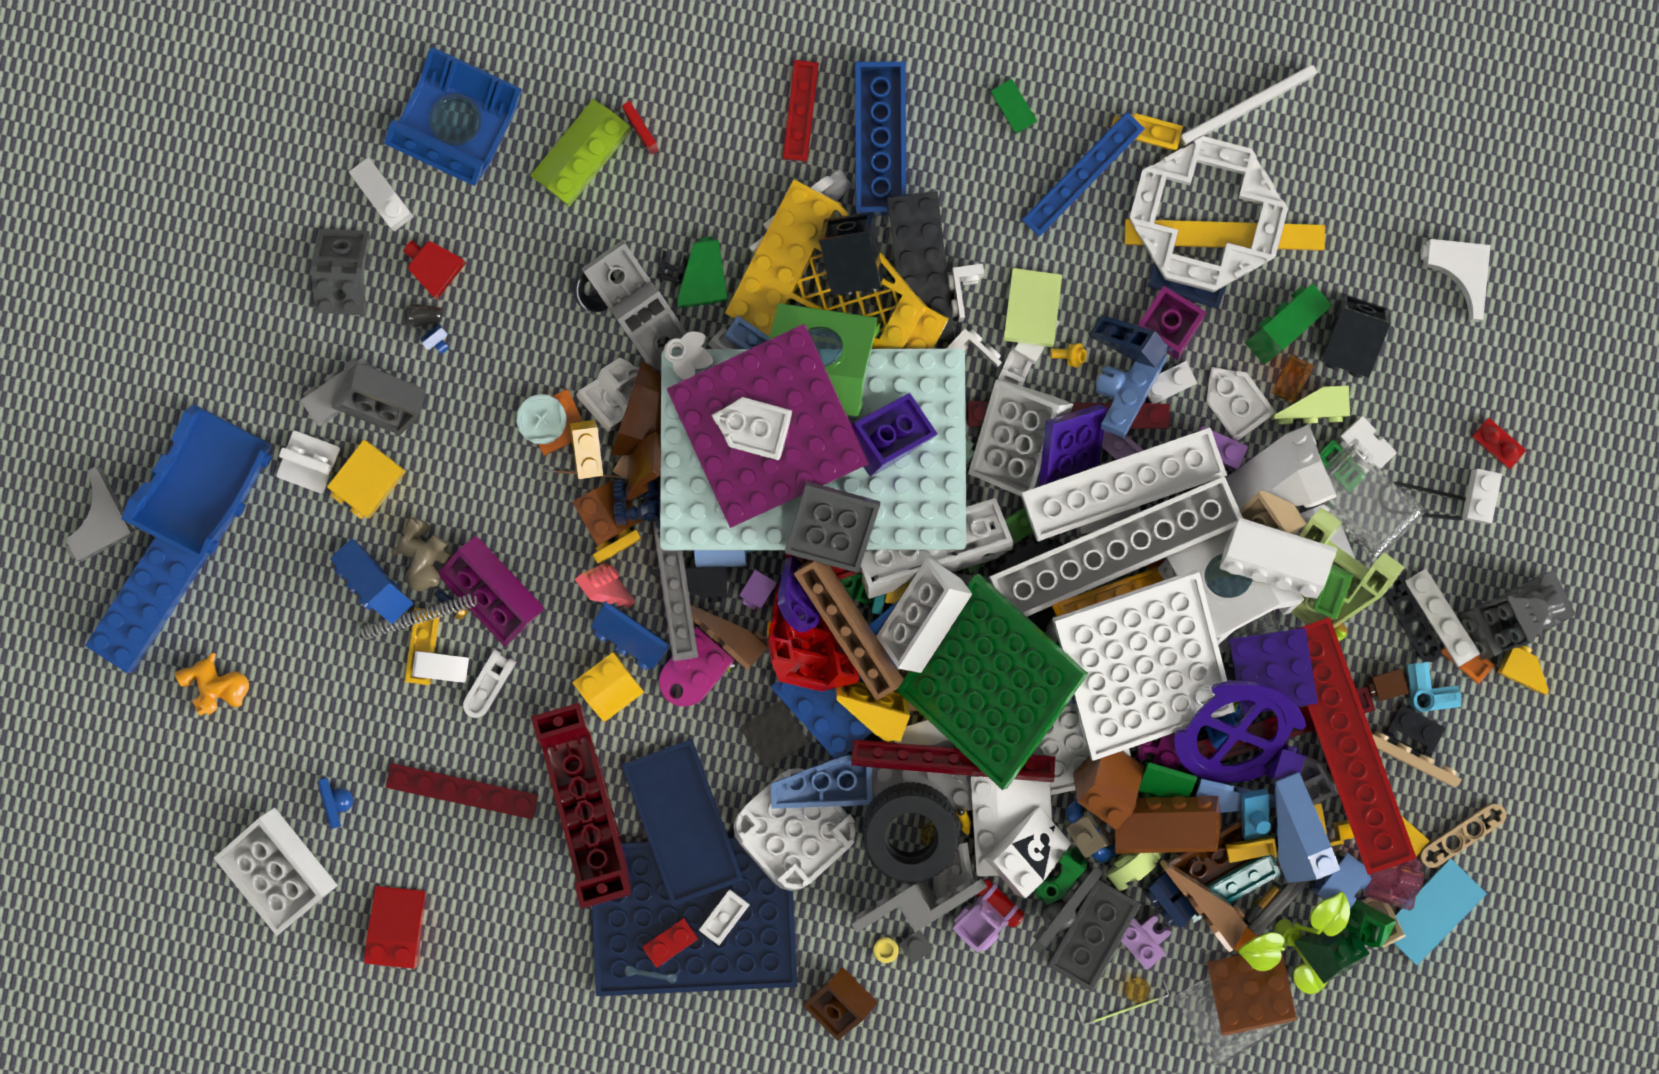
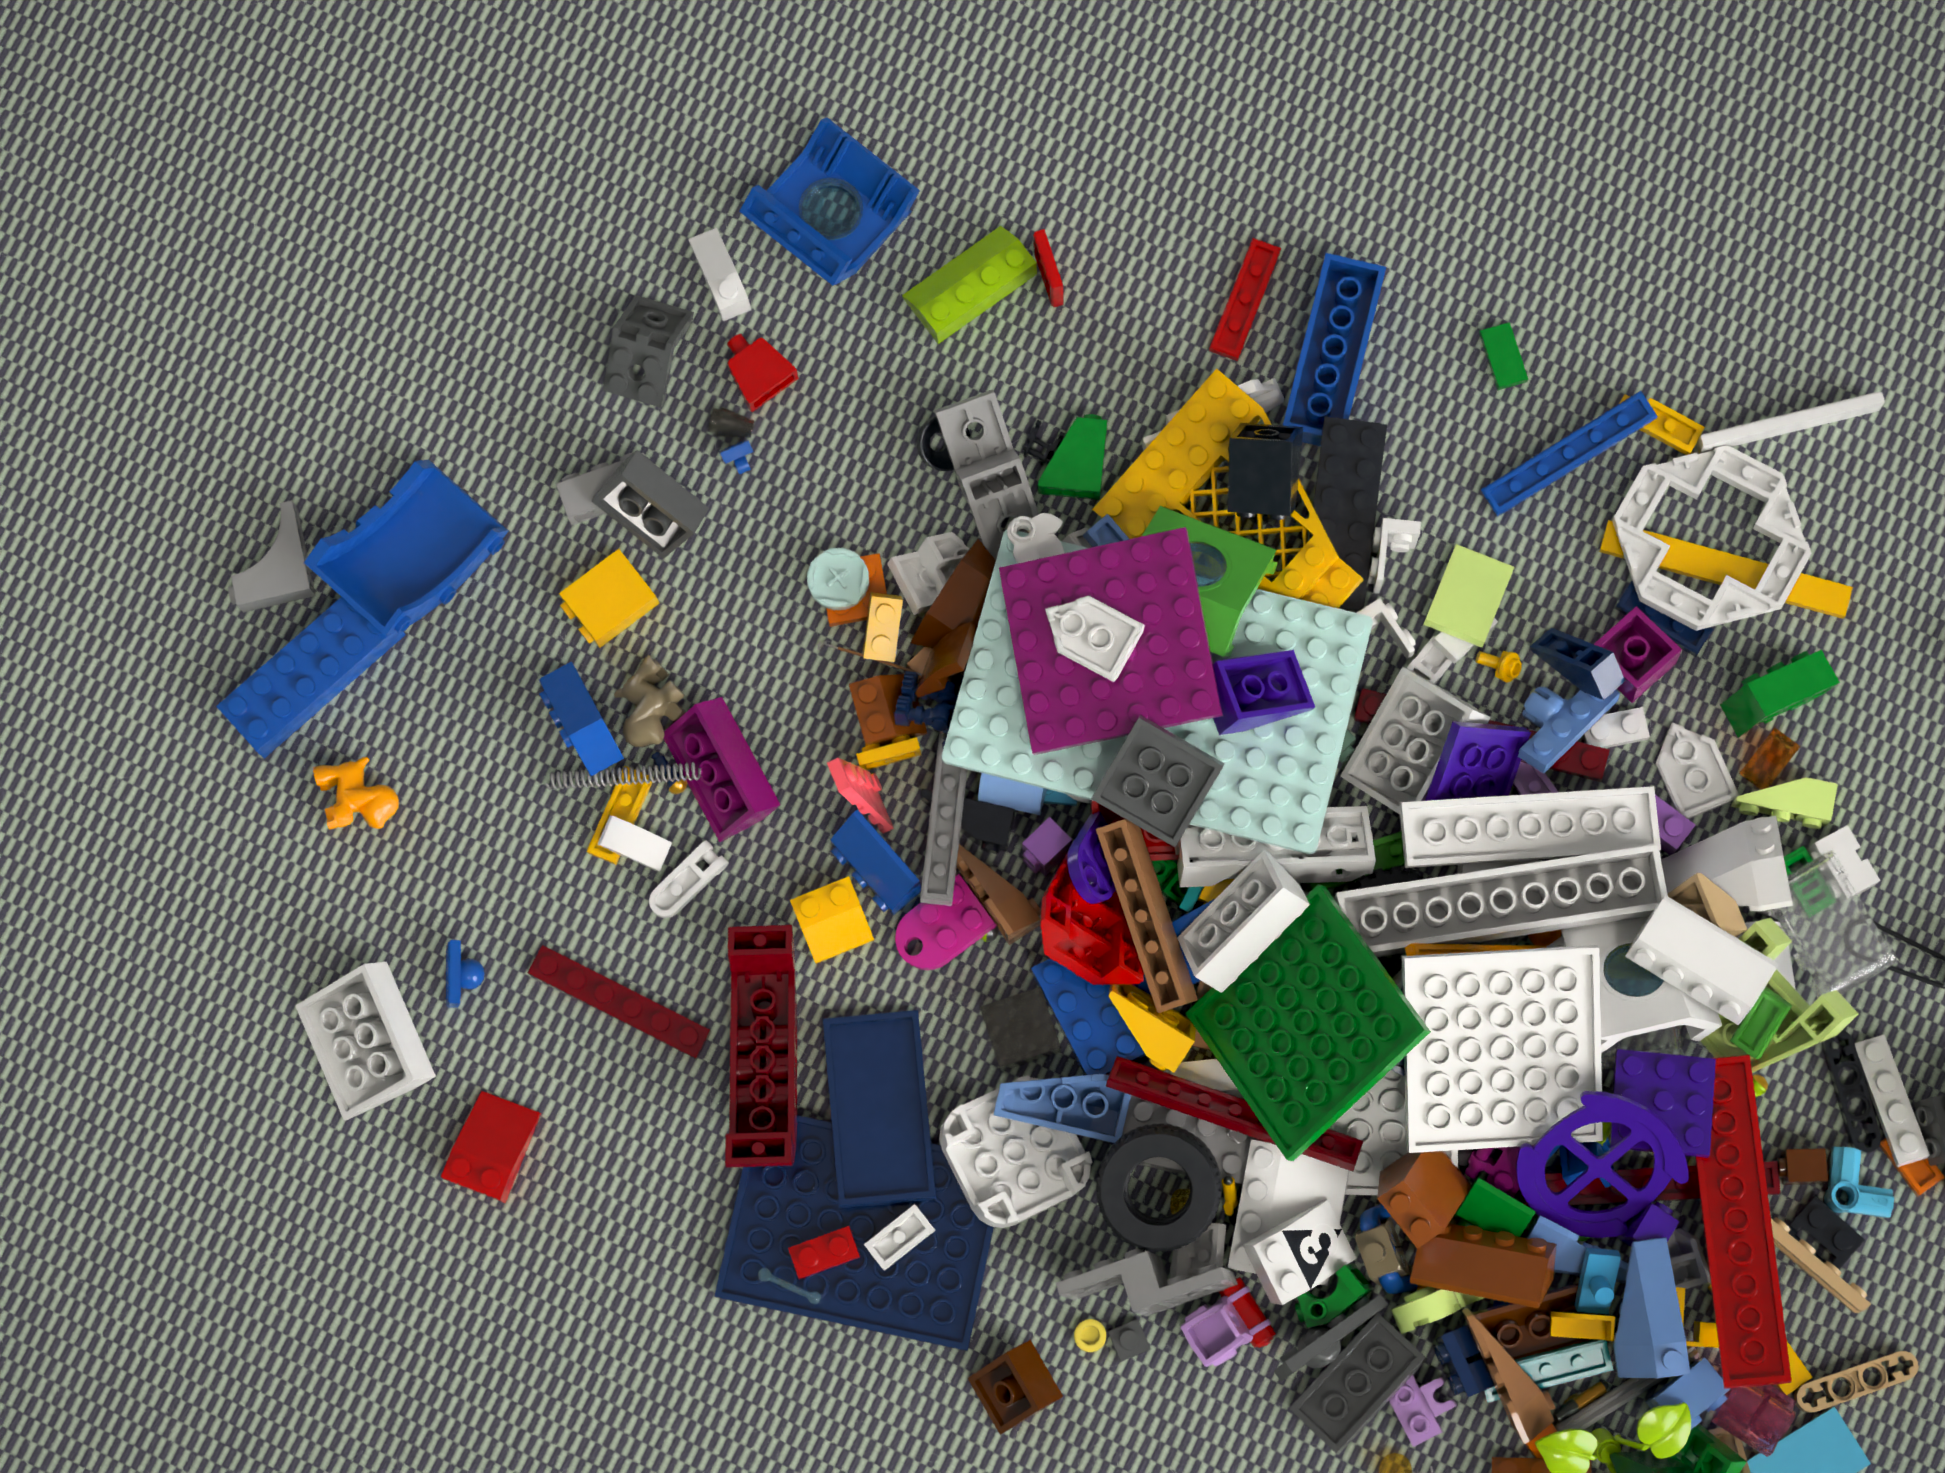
camera: 25 degrees right, 10 degrees down
white bracket [276,431,340,494] -> none
black slope [1321,293,1391,378] -> none

